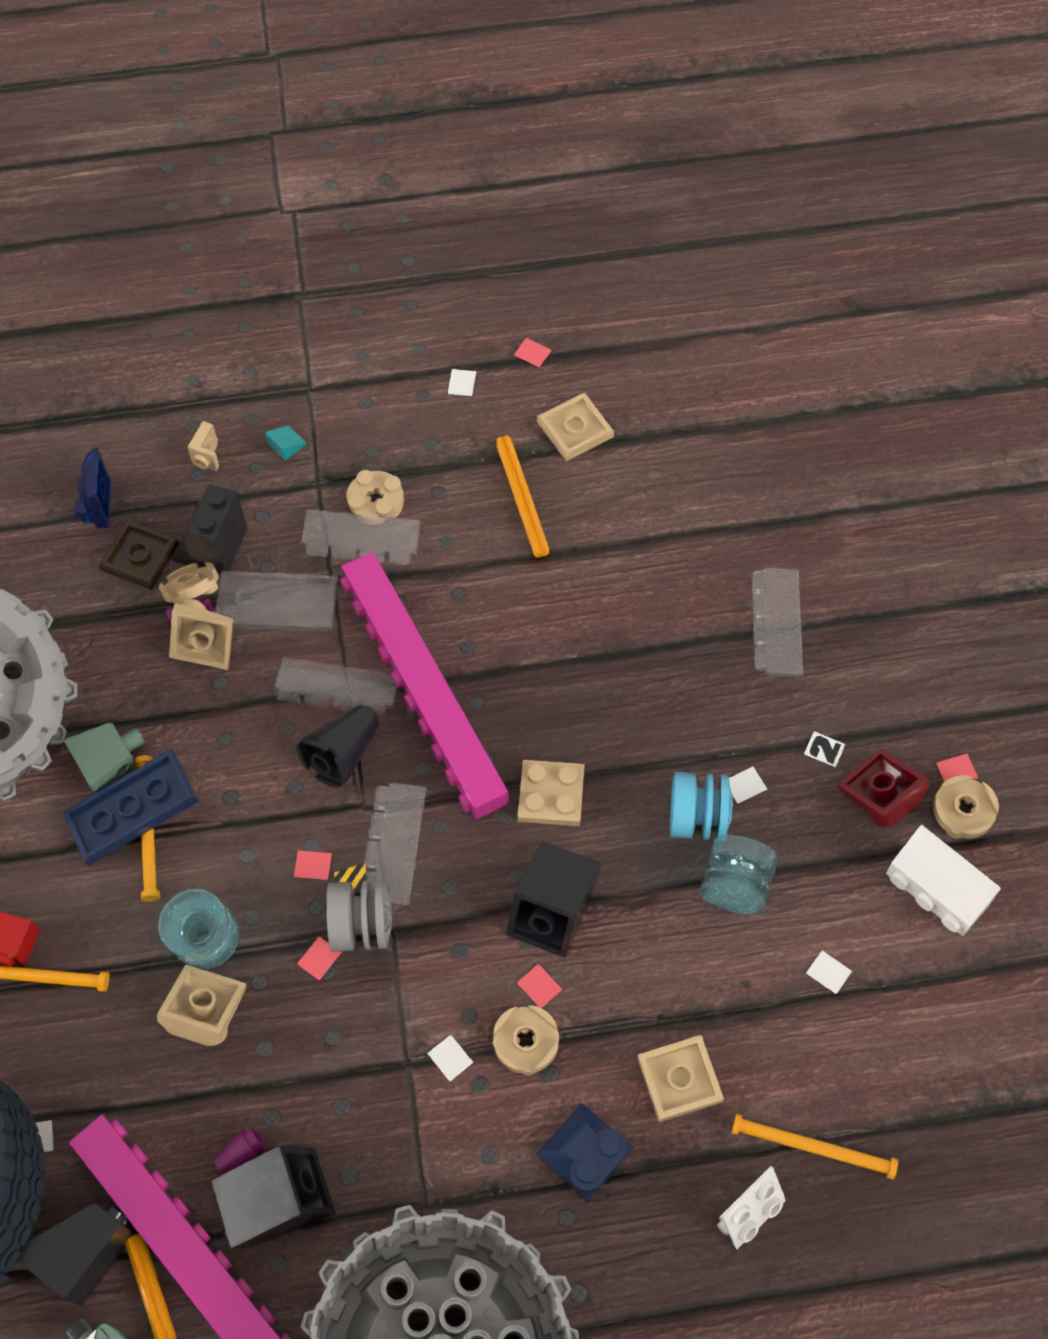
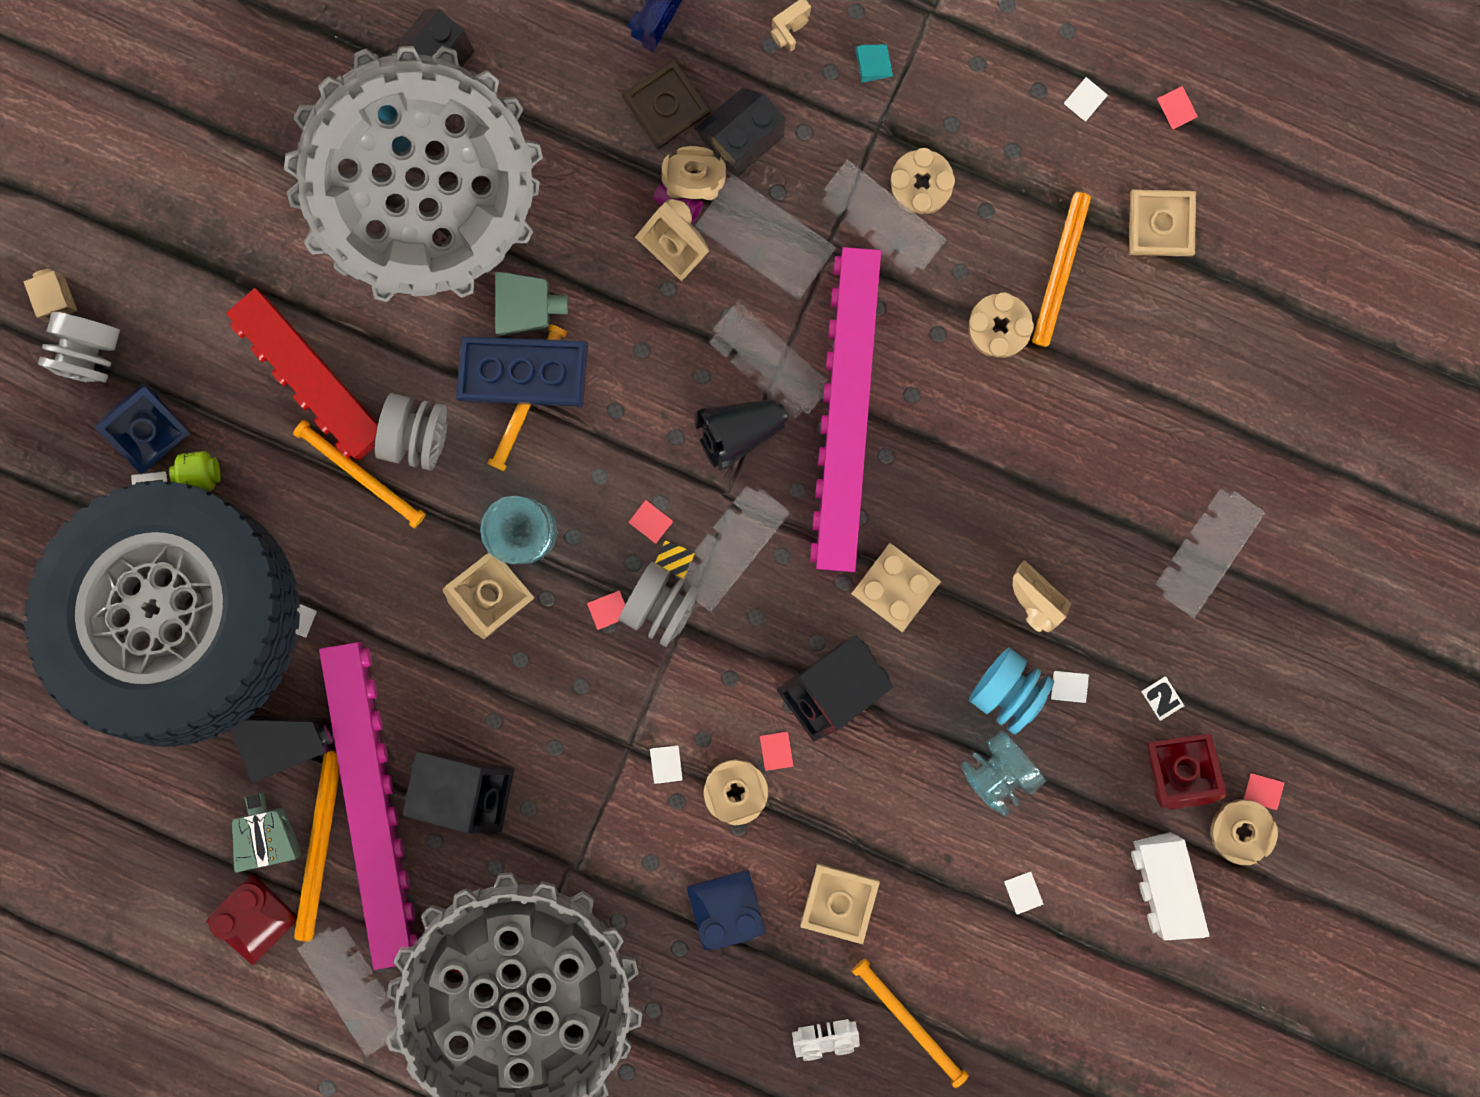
camera: 30 degrees right, 25 degrees up
magenta cone [214,1127,267,1175] -> none
none -> light grey wheel [375,393,447,471]
none -> tan plate [968,292,1034,358]
none -> tan slope [1012,560,1072,632]

